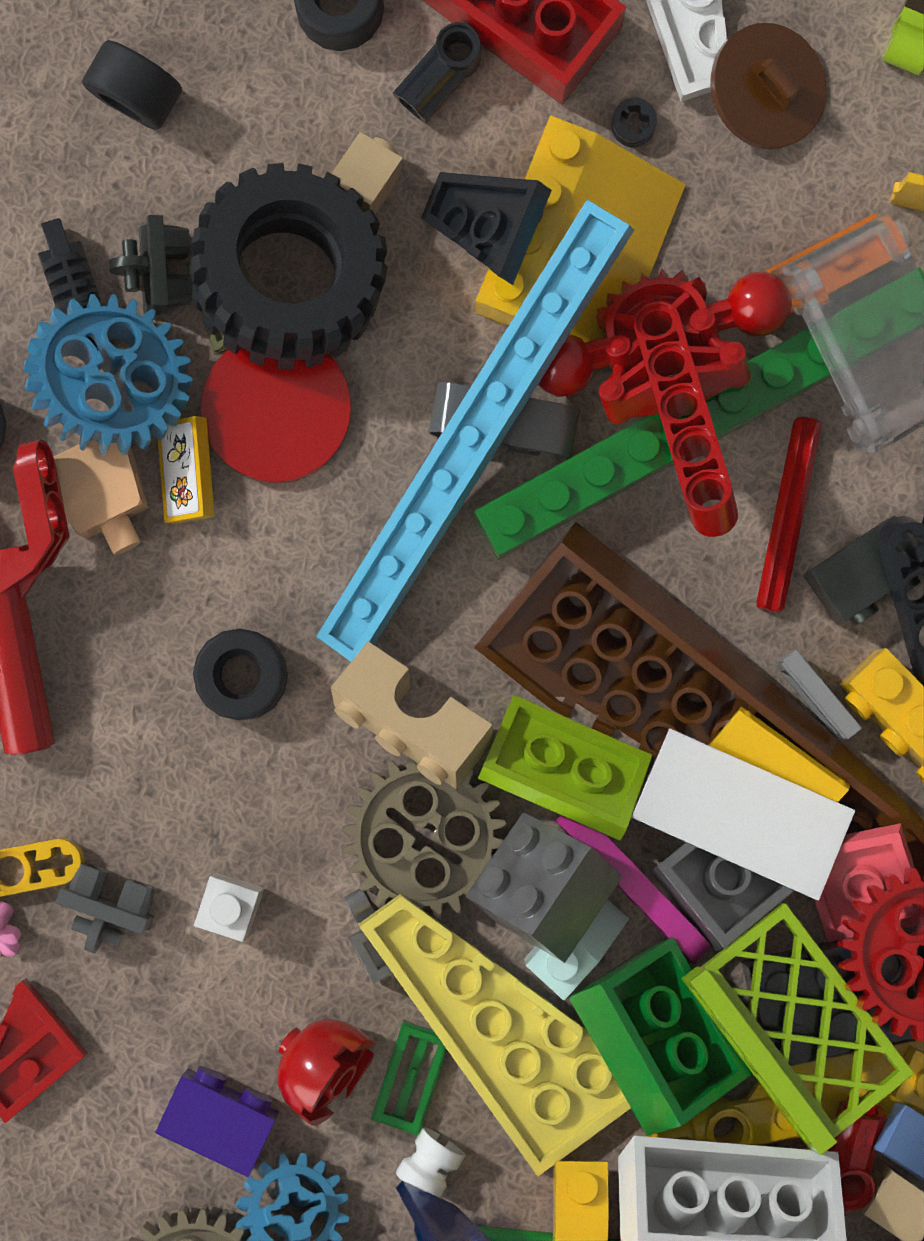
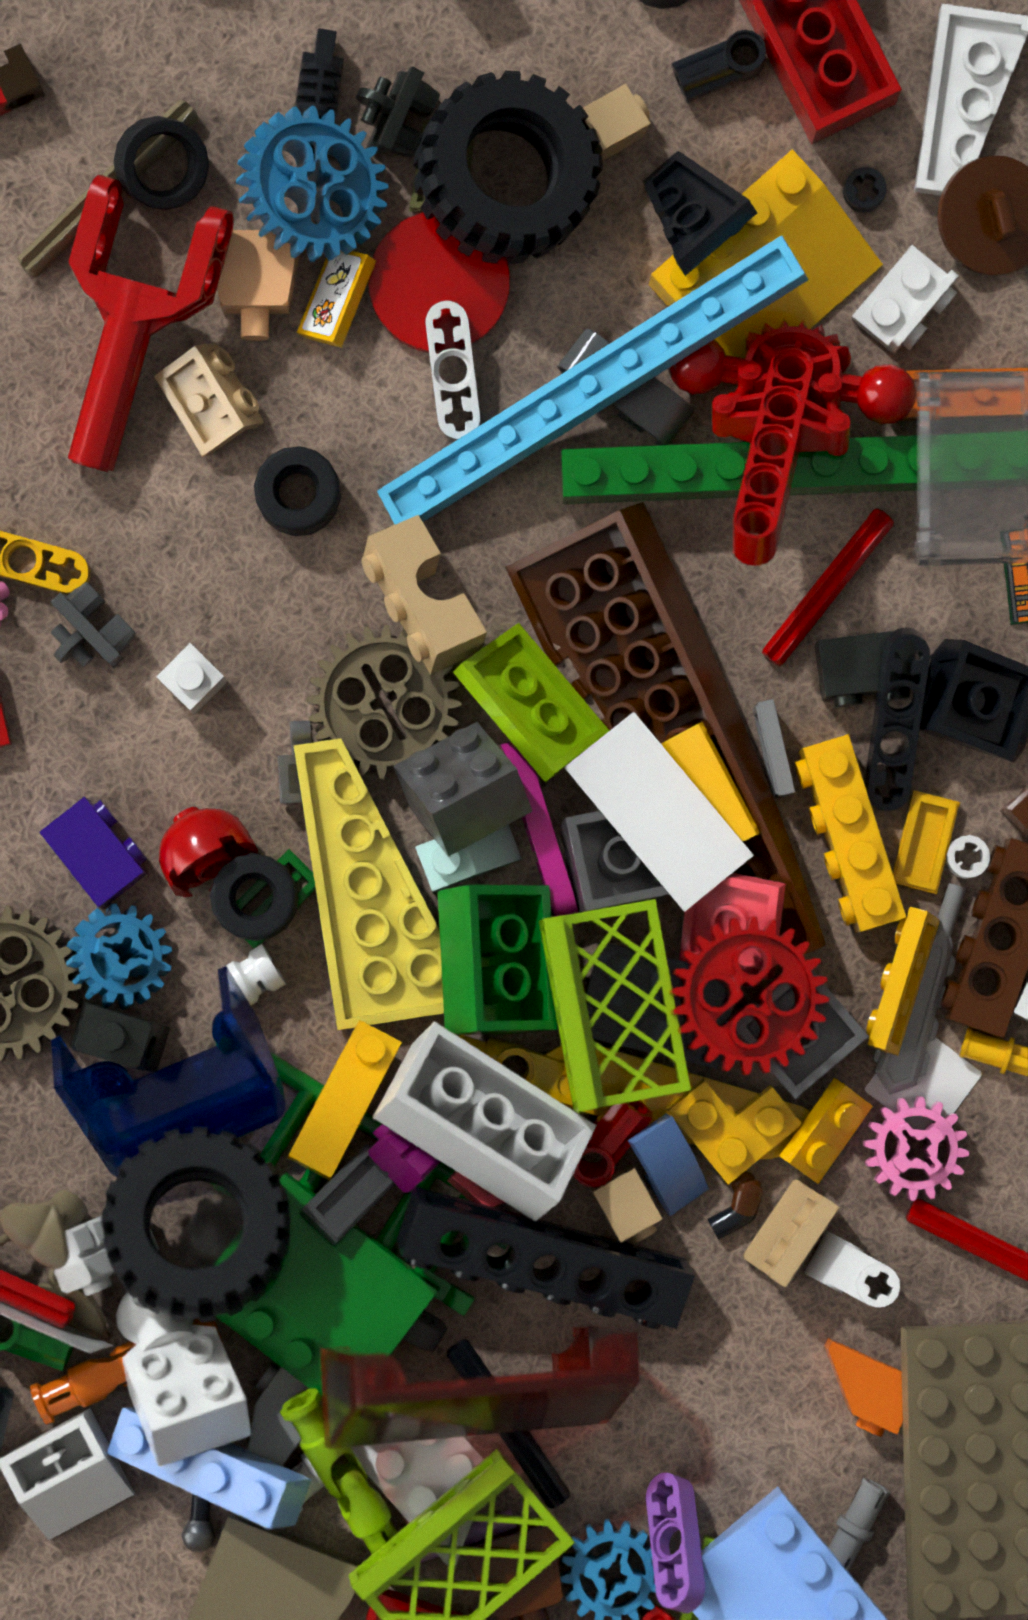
camera: 20 degrees right, 0 degrees up
none -> tan bracket [154,343,264,457]
none -> black tyre [210,853,299,941]
none -> white beam [426,301,480,439]
none -> white bracket [851,245,959,354]

